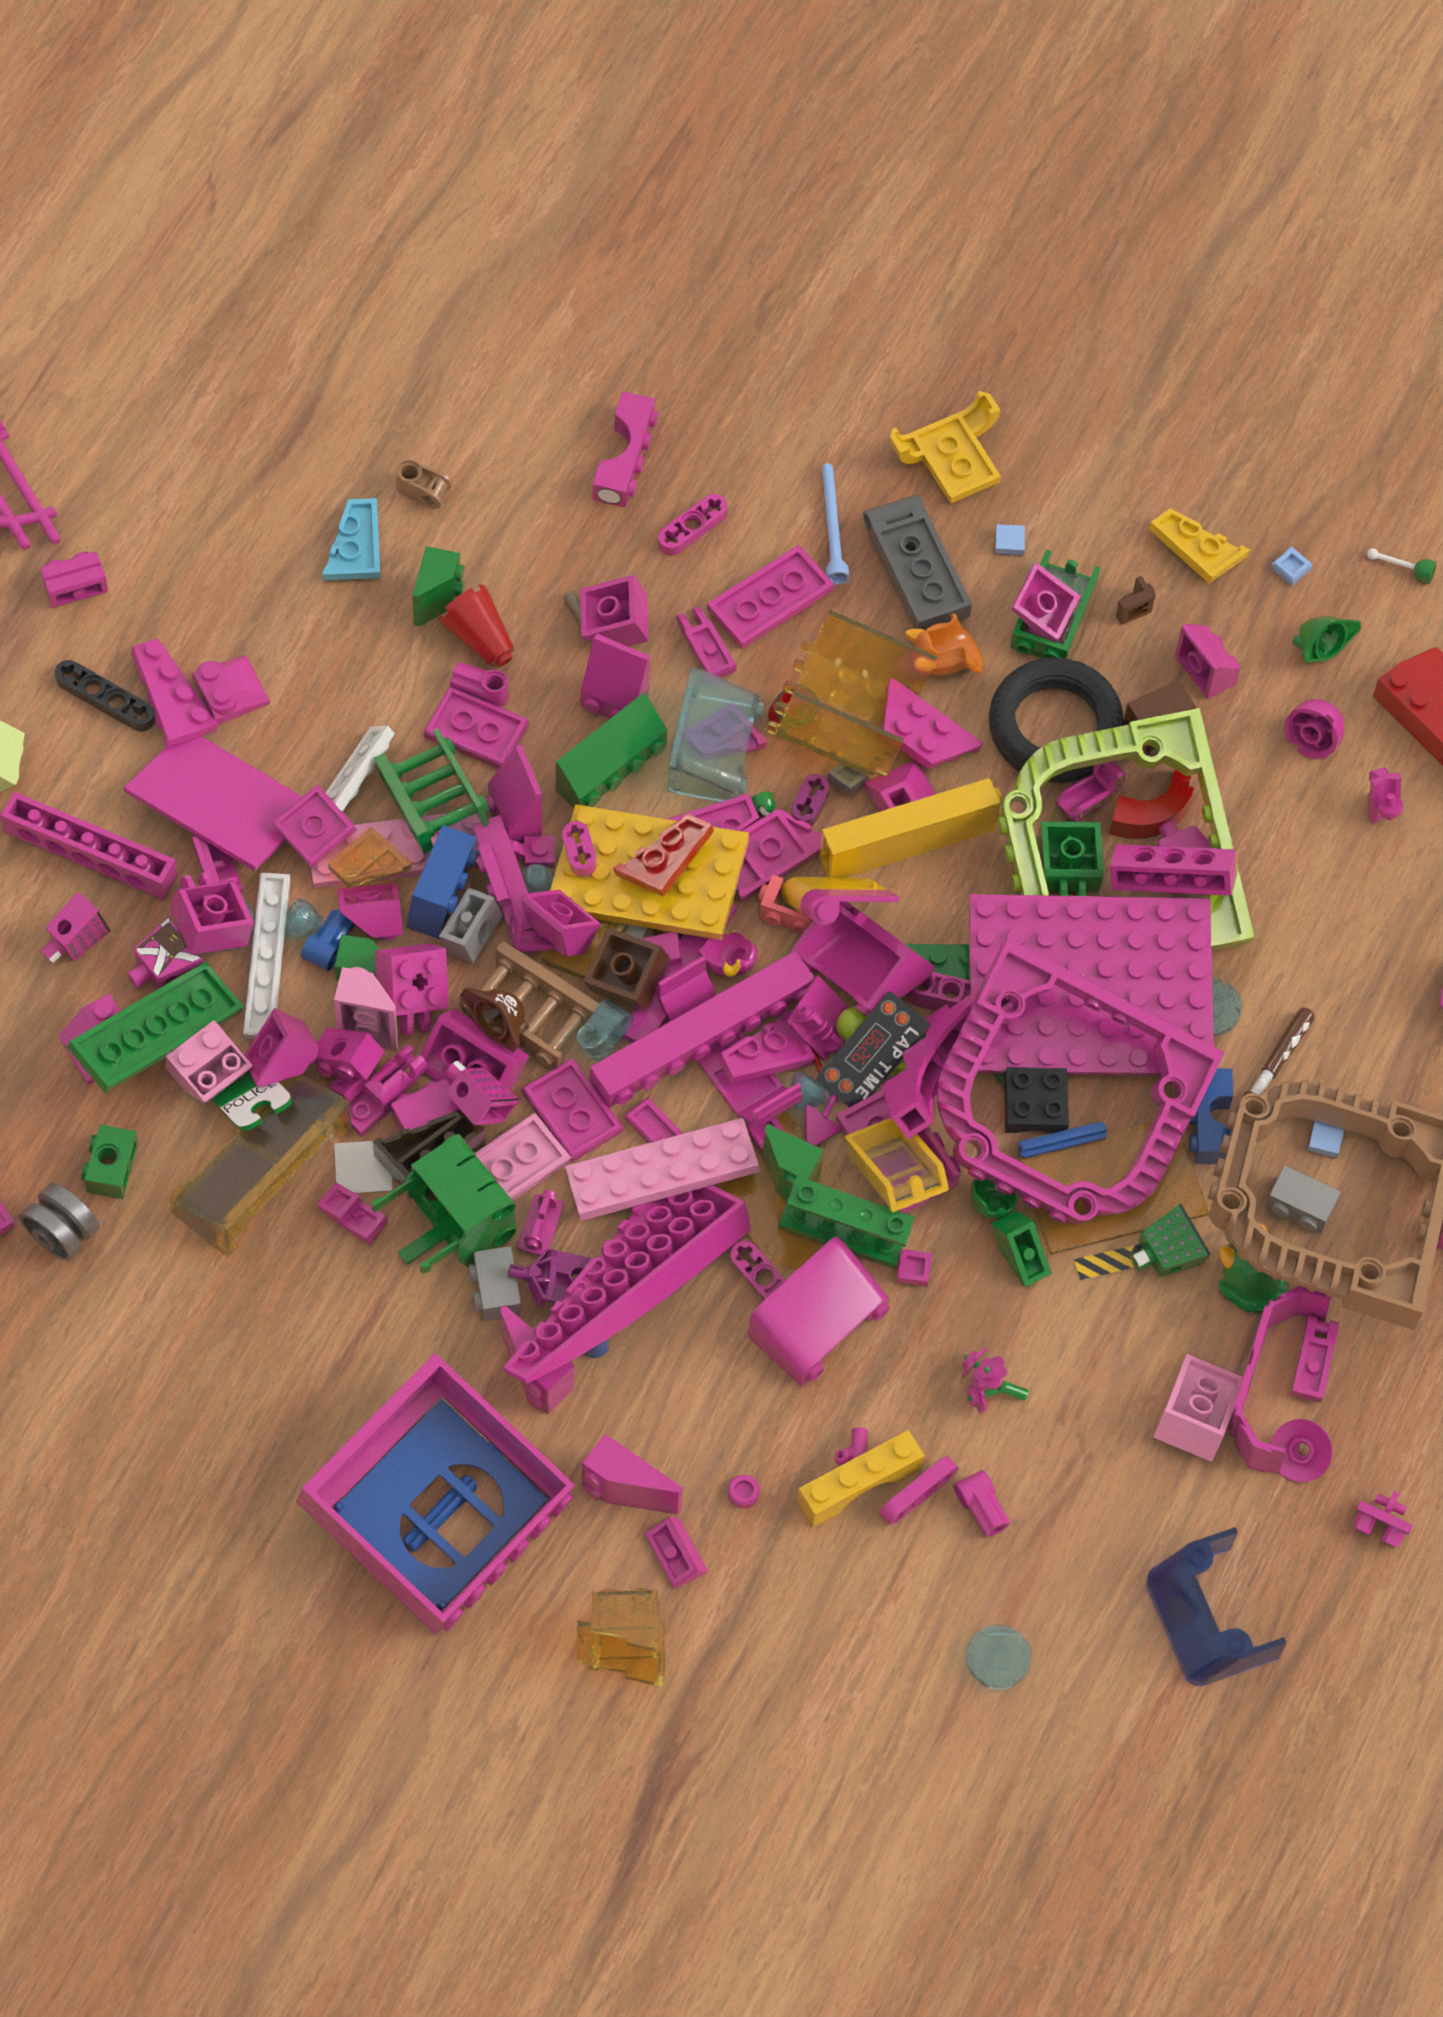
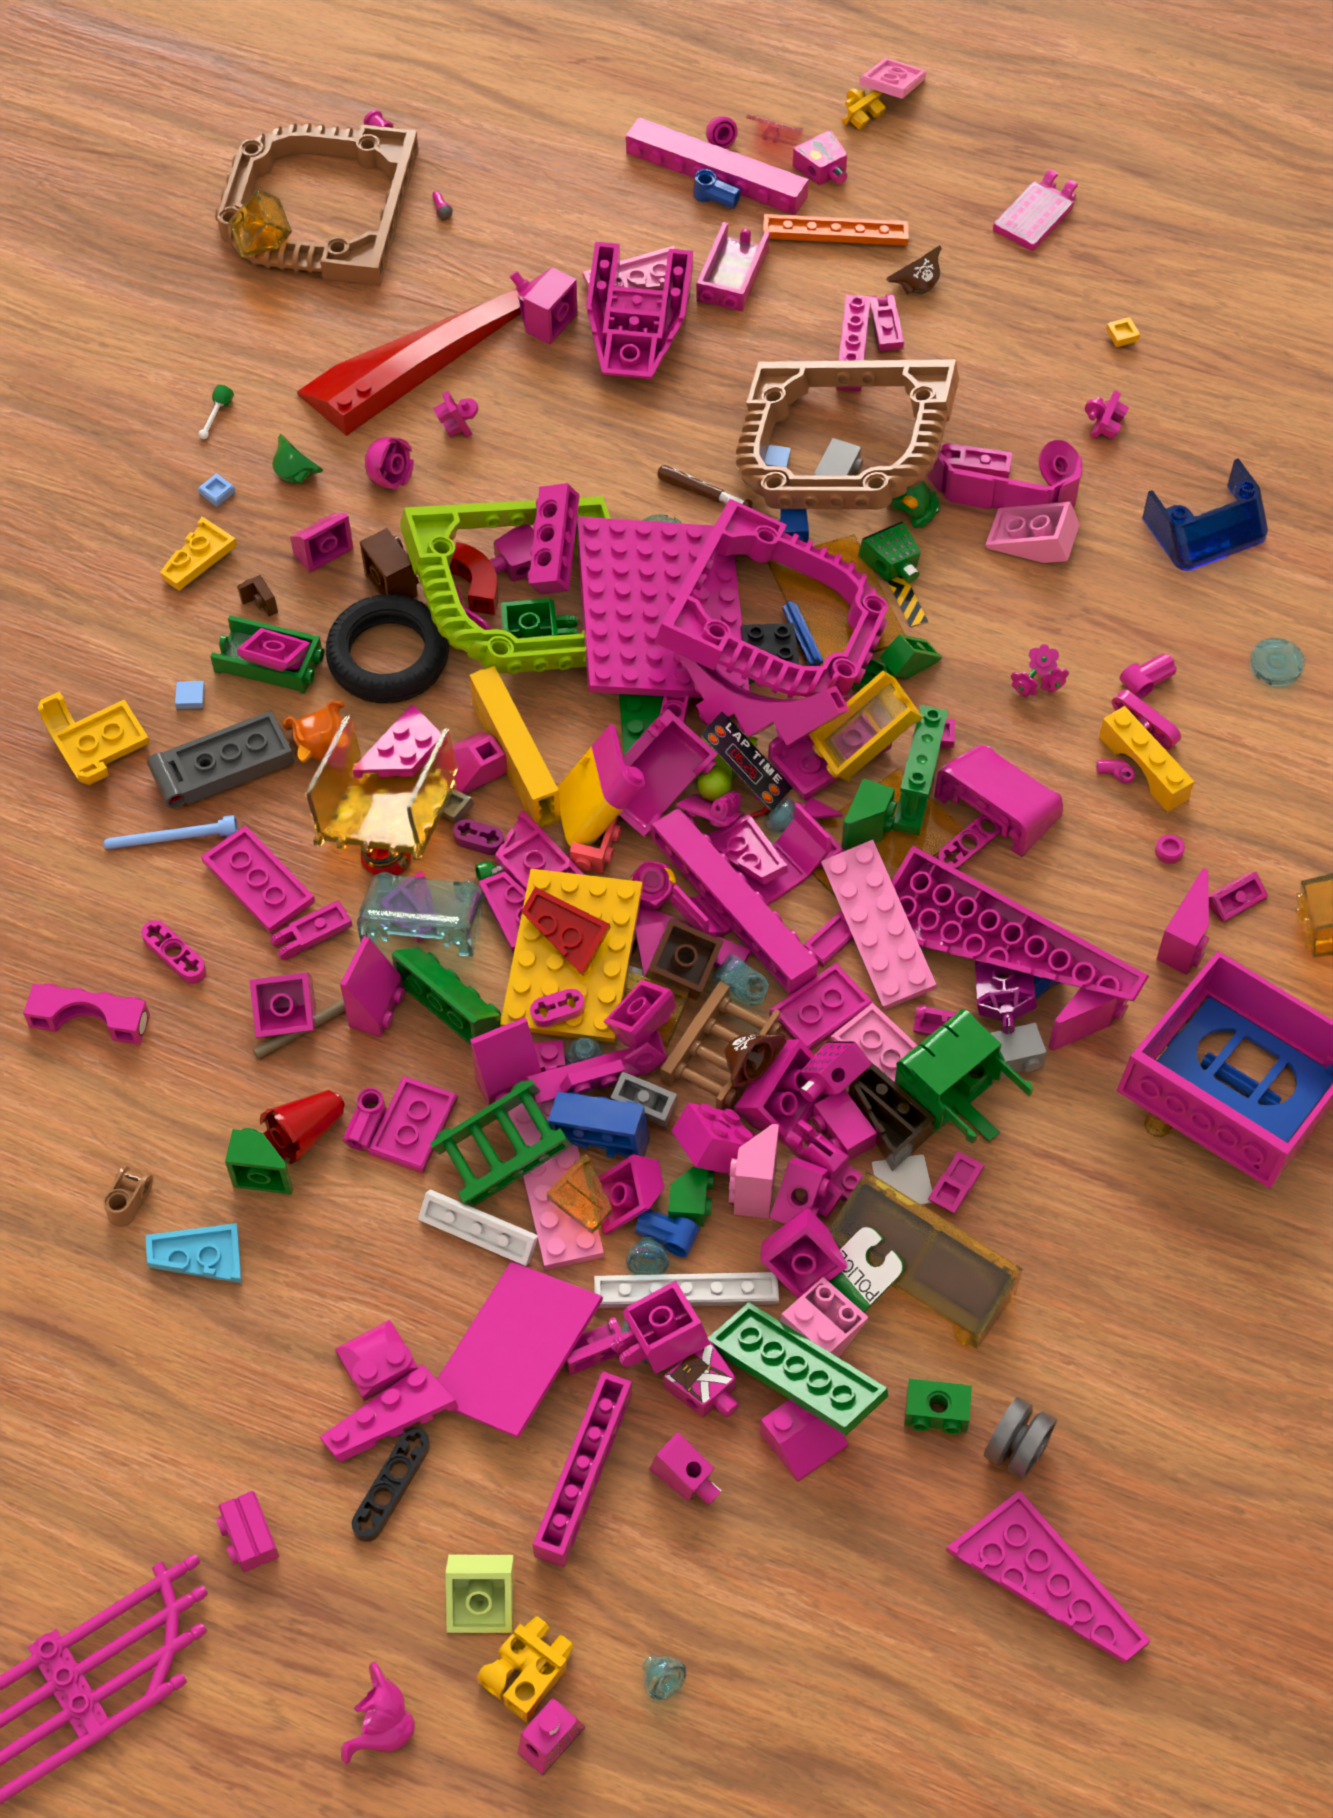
camera: 90 degrees left, 5 degrees down
dark pink tile [272,784,357,868] -> none

